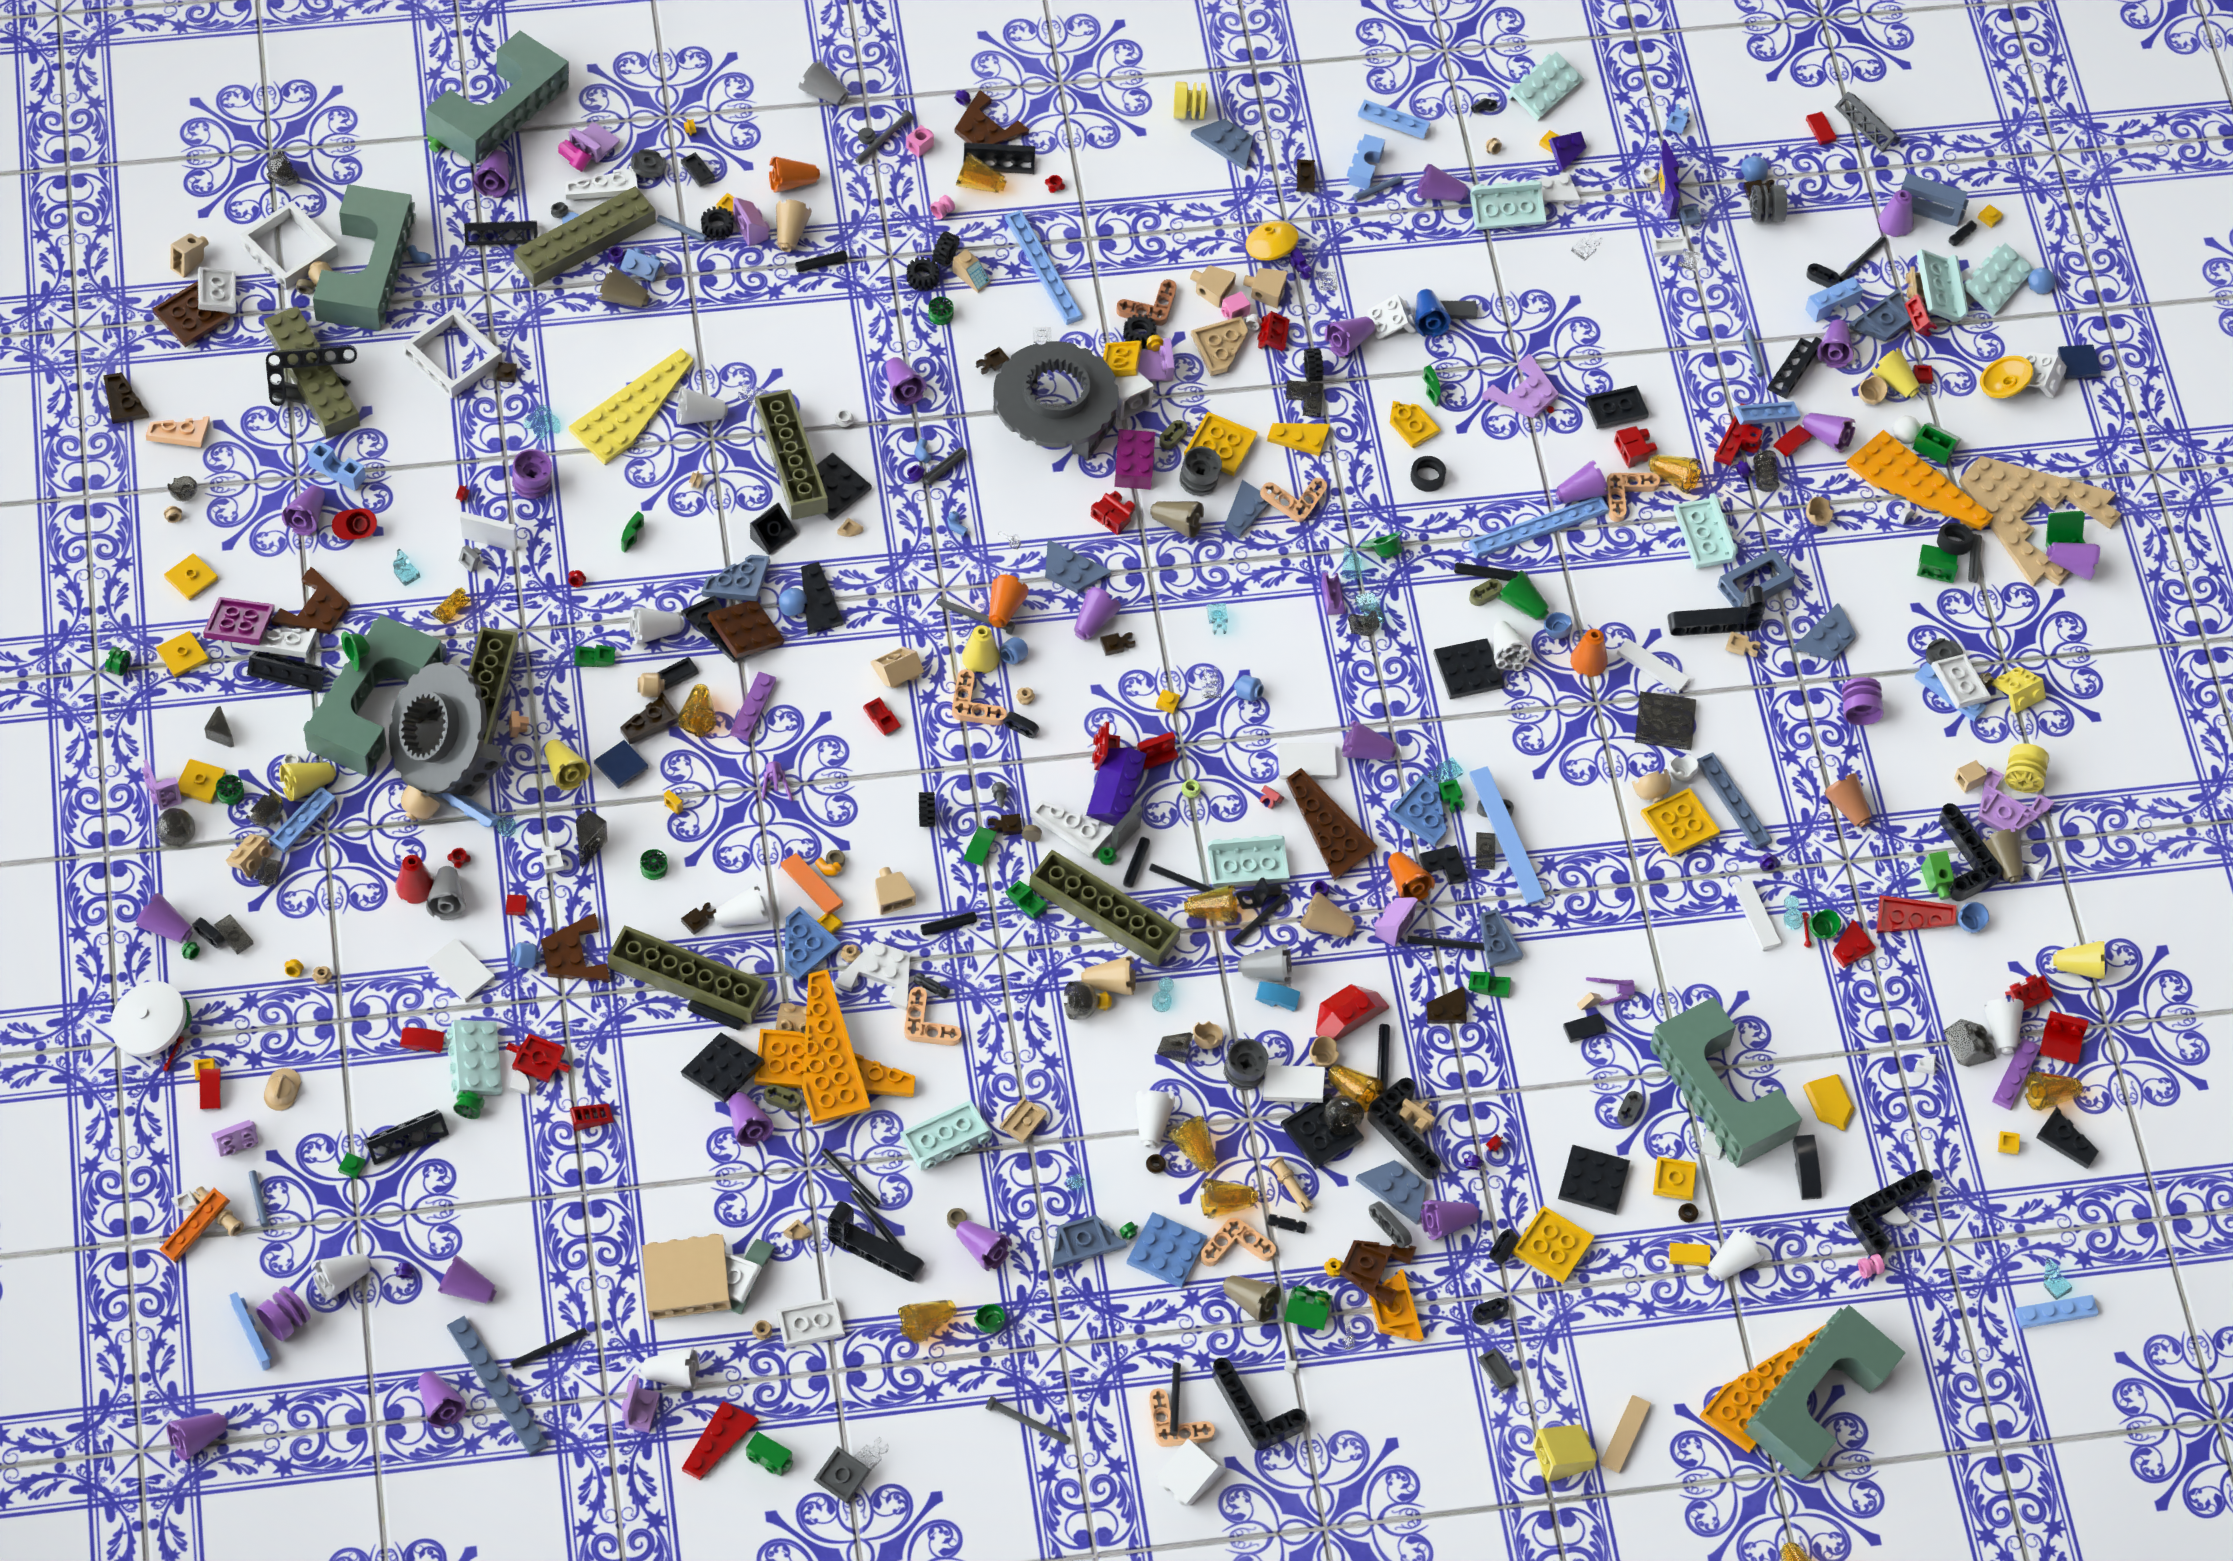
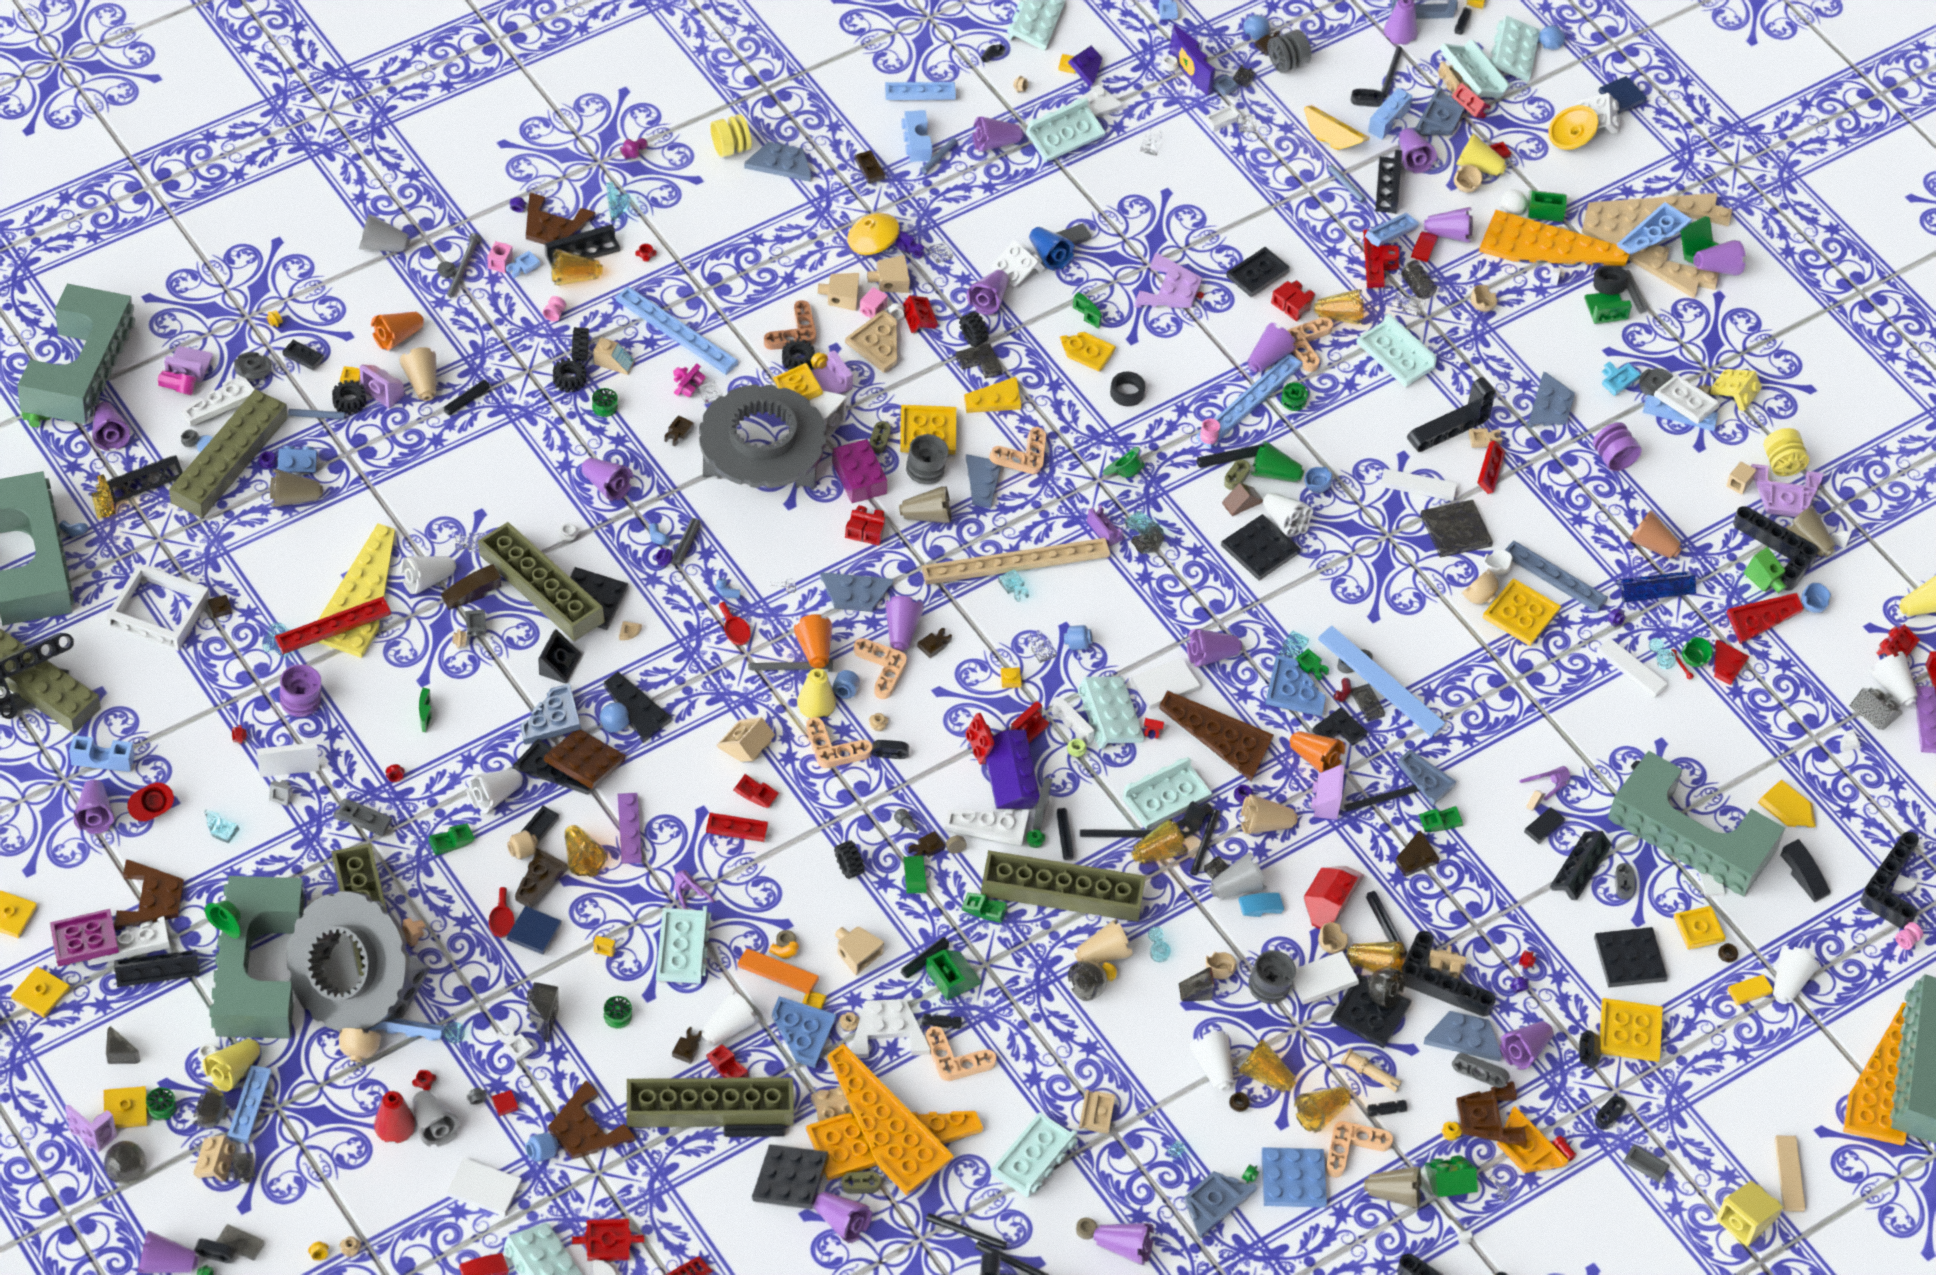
camera: 25 degrees left, 5 degrees down
clear yellow hinge [431,587,471,624] -> none
light yellow cone [544,739,590,790] -> none
clear light blue slope [1341,544,1362,579] -> none
orange cone [1570,629,1608,677] -> none
sand blue piece [1717,549,1796,607] -> none
dark purple plate [1735,460,1751,478] -> none
none -> clear yellow bracket [91,474,116,519]
none -> red plate [275,596,391,654]
none -> dark grey plate [333,798,392,837]
none -> dark brown slope [441,564,501,610]
none -> dark grey bracket [465,610,487,638]
none -> dark grey plate [466,1088,487,1105]
none -> red piece [488,887,515,938]
none -> light blue plate [506,251,540,278]
none -> clear light blue slope [606,182,630,221]
none -> magenta animal [619,138,648,160]
none -> light aqua bracket [656,906,711,984]
none -> dark pink hips [673,363,706,398]
none -> red plate [706,812,768,842]
none -> red slope [706,1044,749,1078]
none -> red piece [718,602,751,645]
none -> light nougat beam [854,638,907,699]
none -> tan plate [922,538,1110,585]
none -> green slope [926,949,982,1001]
none -> white plate [1052,697,1095,745]
none -> light aqua bracket [1078,677,1144,749]
none -> bright pink wheel [1200,418,1220,444]
none -> clear smoke tile [1204,856,1229,880]
none -> slope [1222,483,1263,516]
none -> clear smoke tile [1233,65,1256,88]
none -> green wheel [1281,382,1308,411]
none -> yellow wedge [1304,105,1370,150]
none -> dark red arm [1333,678,1352,702]
none -> clear plate [1392,293,1426,317]
none -> red plate [1477,440,1506,494]
none -> black fence [1550,831,1612,900]
none -> red pin [1552,1135,1577,1162]
none -> medium azure plate [1602,361,1641,396]
none -> clear blue fence [1616,571,1696,603]
none -> light blue wedge [1617,202,1692,255]

